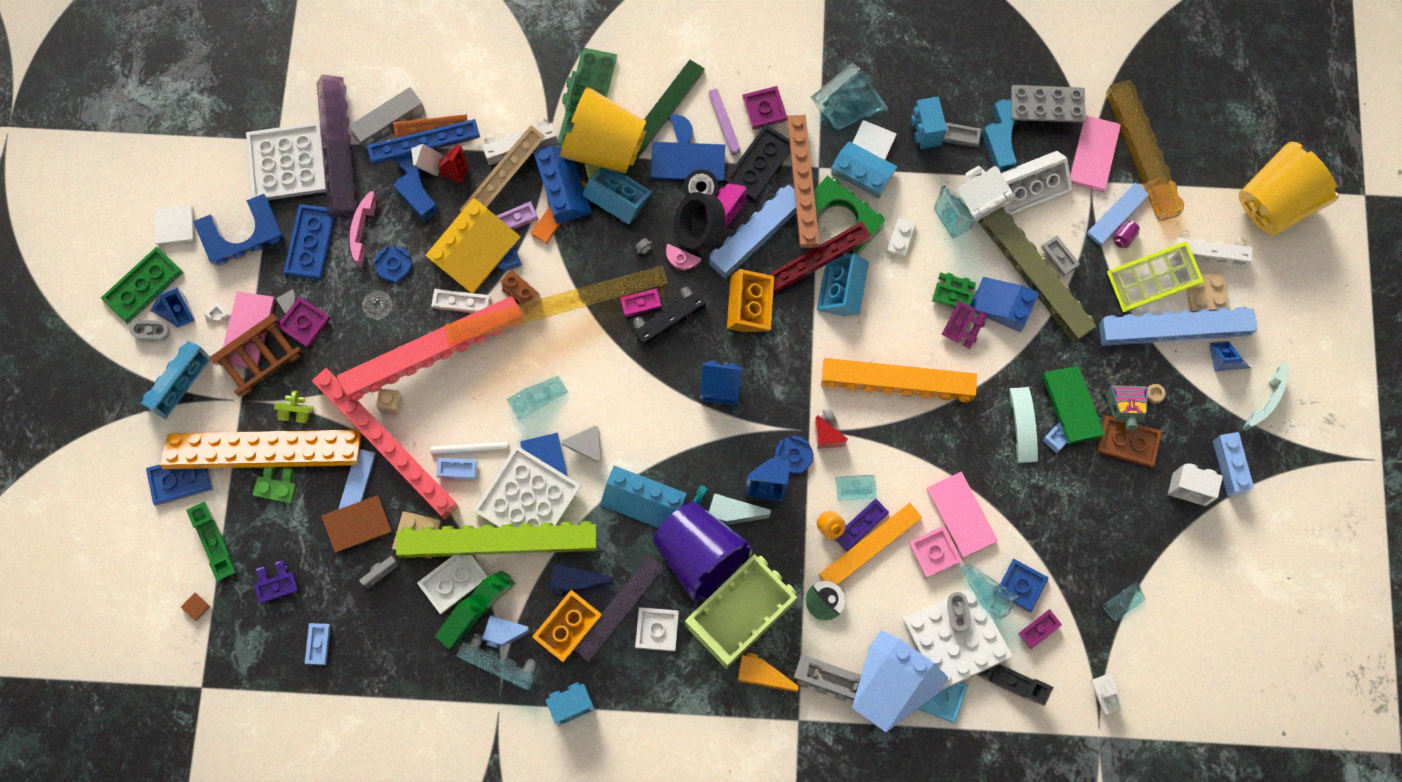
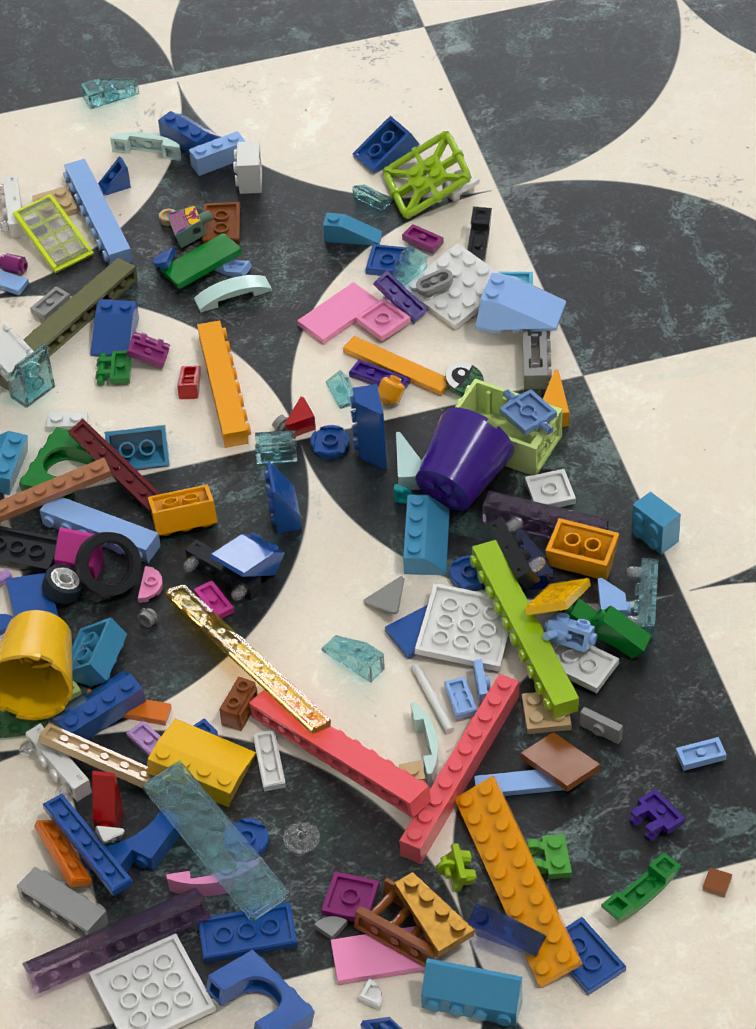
camera: 105 degrees left, 25 degrees down
none -> clear light blue slope [81,78,139,110]
none -> clear light blue plate [143,760,290,922]
none -> blue tile [153,247,176,269]
none -> blue slope [158,111,221,154]
none -> red slope [177,365,201,399]
none -> slope [210,532,285,577]
none -> clear light blue brick [255,430,297,464]
none -> dark azure slope [323,213,382,246]
none -> blue slope [352,115,420,173]
none -> dark purple tile [373,270,428,324]
none -> lime plate [383,131,472,219]
none -> wing [394,872,475,958]
none -> light aqua slope [411,702,439,787]
none -> blue tile [449,555,485,591]
none -> clear blue slope [467,904,546,957]
none -> light blue plate [473,659,490,706]
none -> black piece [488,516,545,590]
none -> medium blue plate [499,389,557,436]
none -> yellow tile [525,578,591,615]
none -> light blue brick [543,612,597,652]

